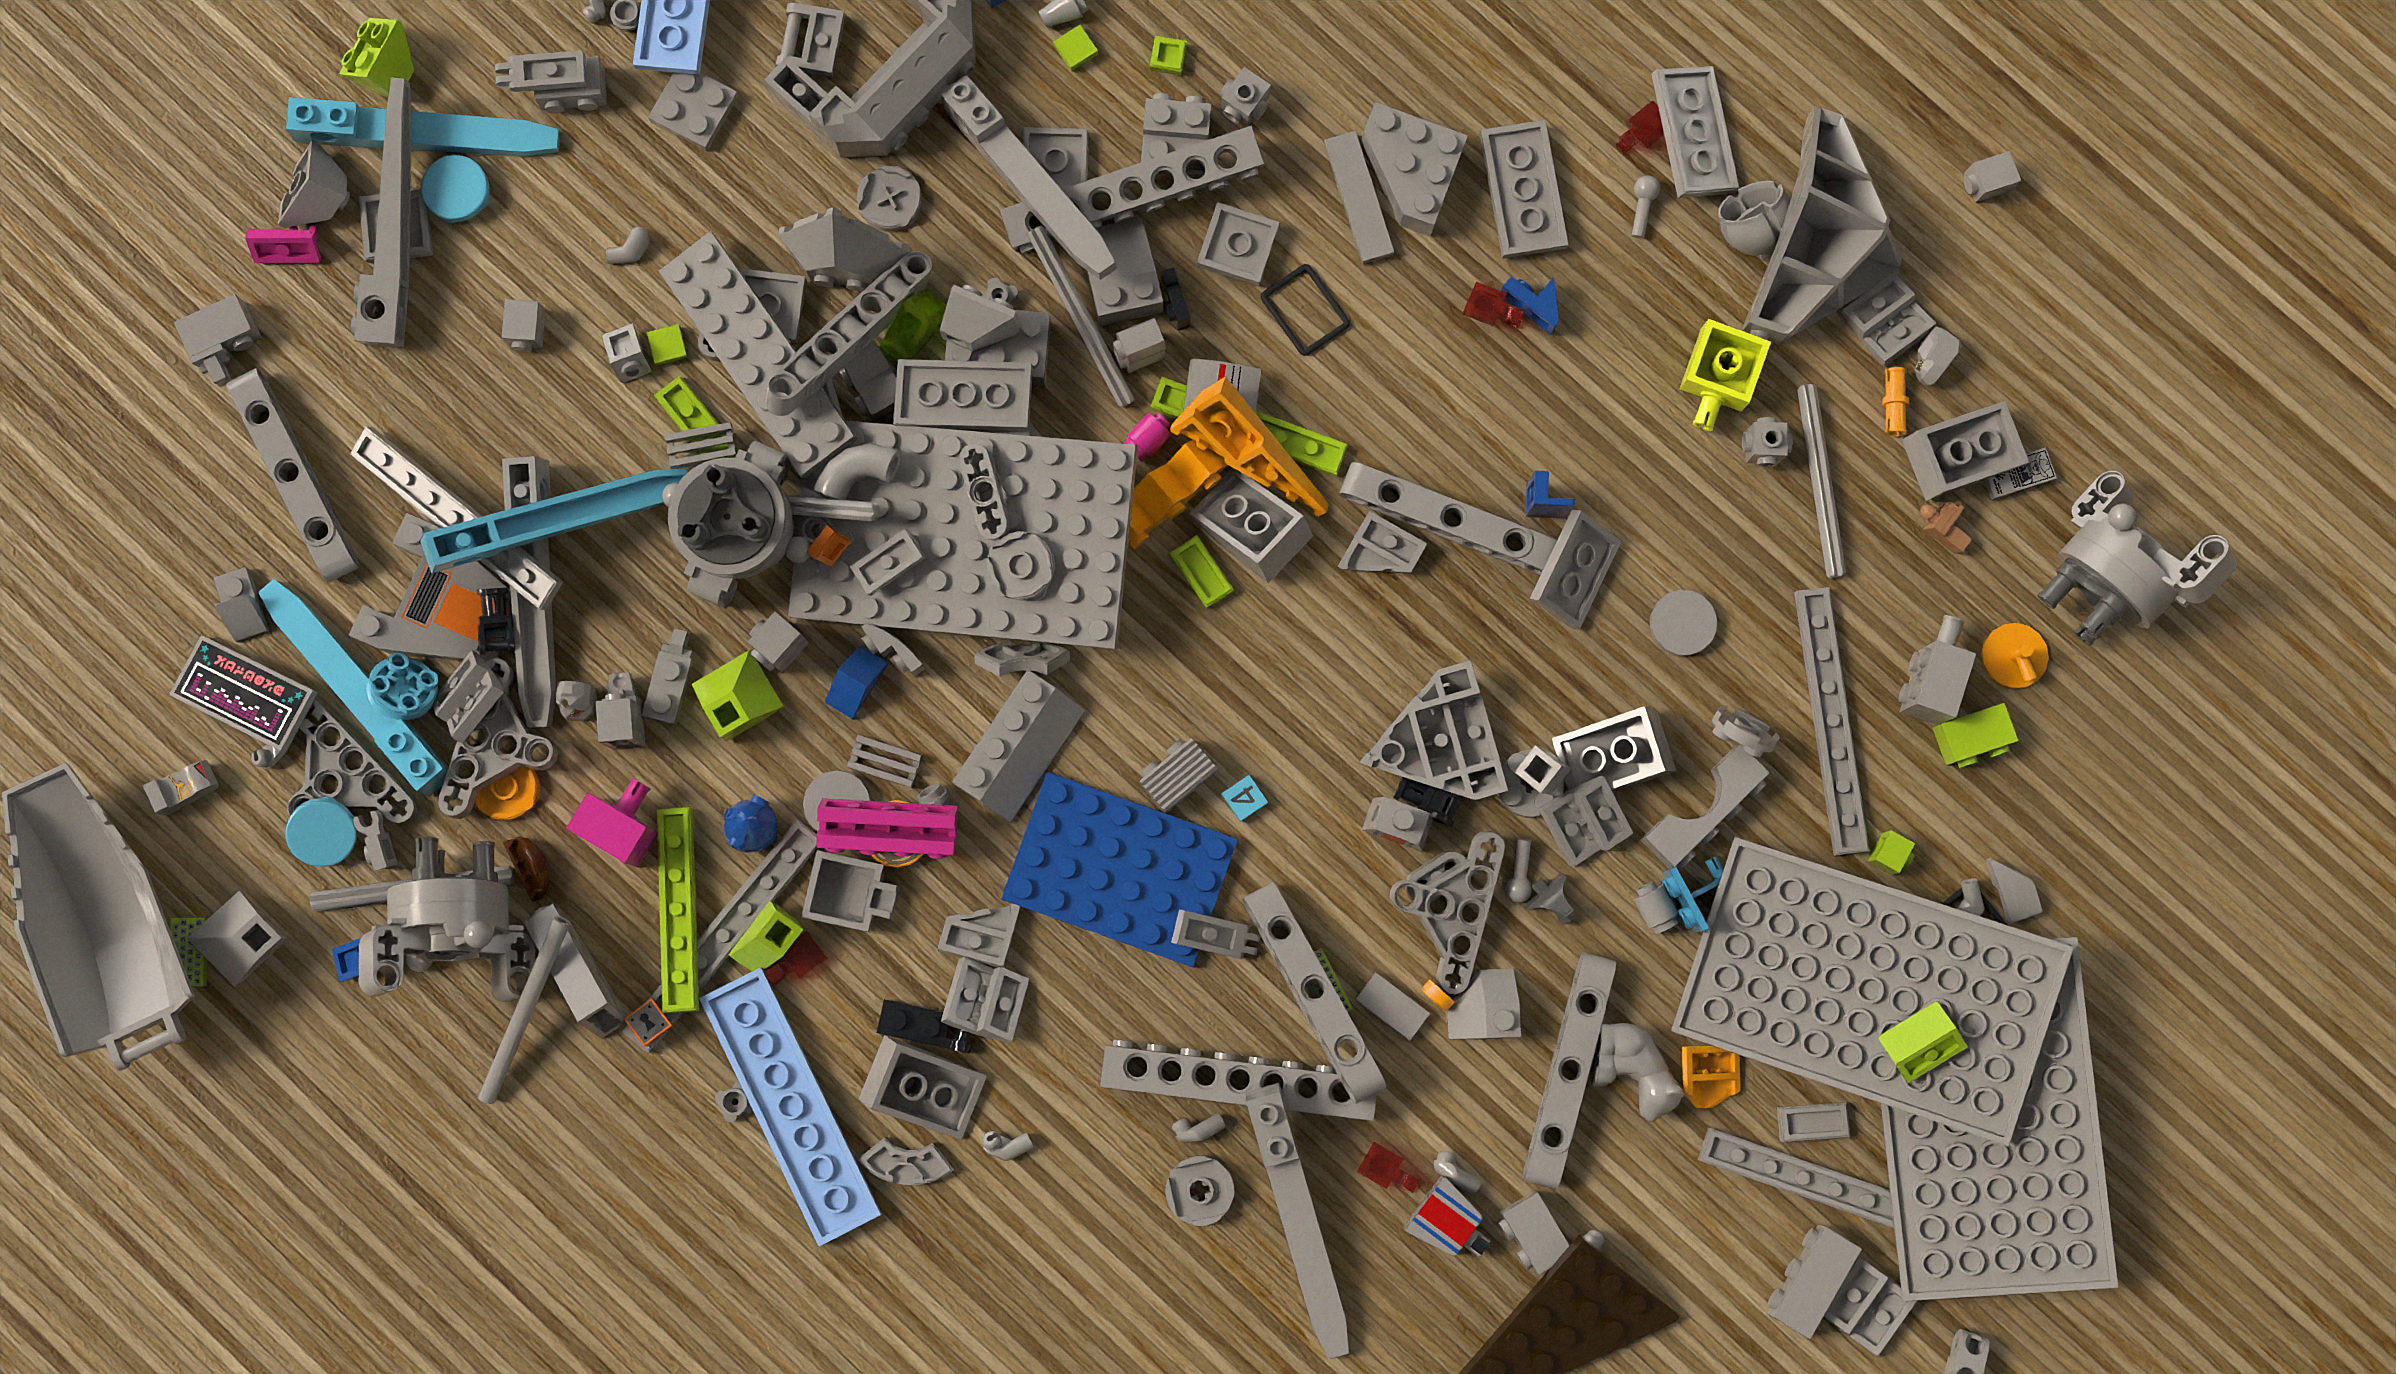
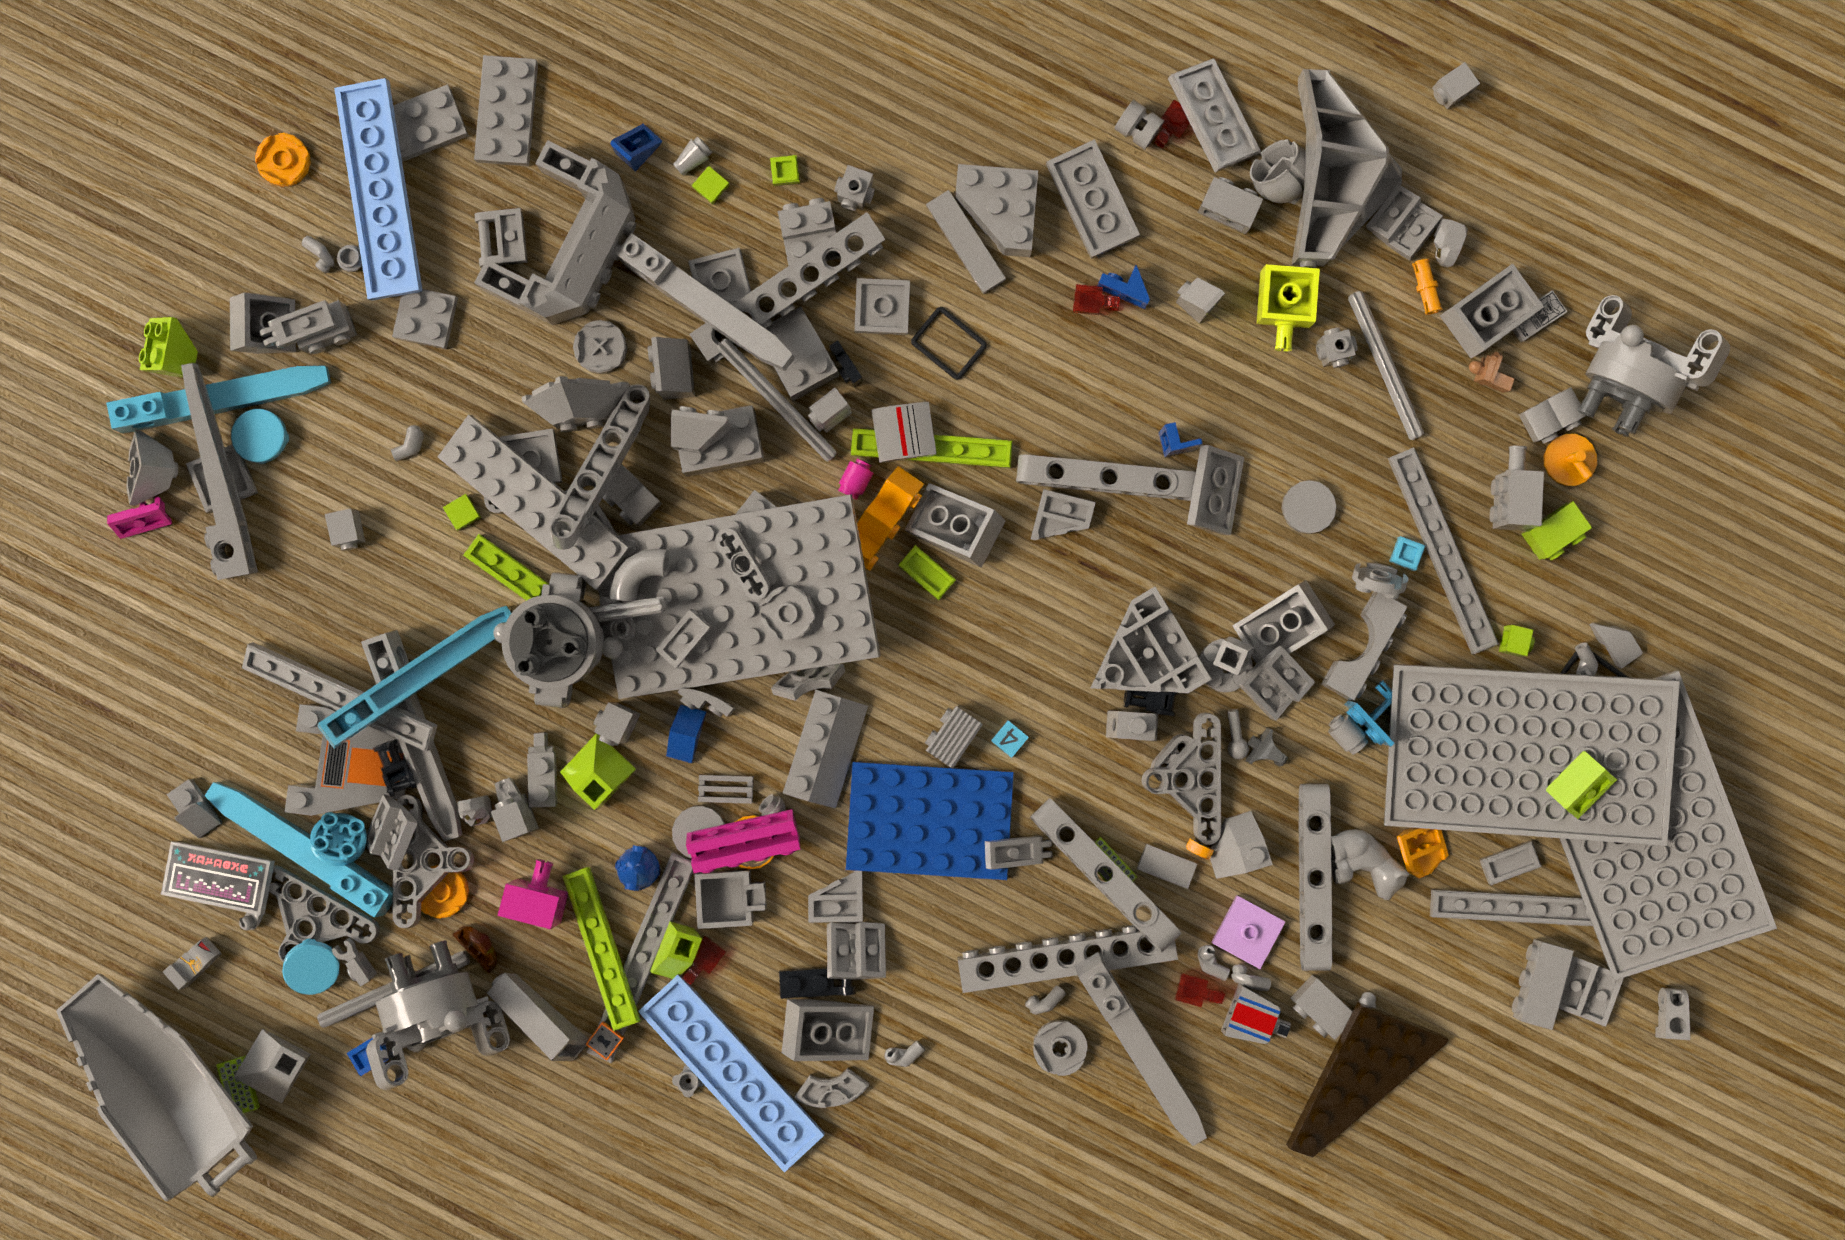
camera: 10 degrees left, 5 degrees up
light grey hinge [174,294,262,387] -> none
light grey beam [226,368,360,583] -> none
light grey piece [478,916,571,1104] -> none
light grey bracket [602,323,651,383] -> none
light grey tile [664,422,737,469] -> none
orange tile [806,525,851,567] -> none
clear neon green slope [879,288,947,364] -> none
light grey plate [893,359,1033,431] -> none
light grey plate [982,278,1018,304] -> none
light orange wedge [1170,376,1329,517] -> none
light grey bar [1631,175,1660,238] -> none
none -> light grey slope [230,292,296,354]
none -> light grey slope [648,337,695,400]
none -> light grey wheel [1114,100,1165,150]
none -> light grey slope [1176,277,1225,323]
none -> light grey brick [1197,177,1263,234]
none -> light grey arm [1197,945,1230,981]
none -> lavender plate [1211,895,1285,969]
none -> medium azure tile [1389,536,1425,571]
none -> light grey brick [1518,387,1586,444]

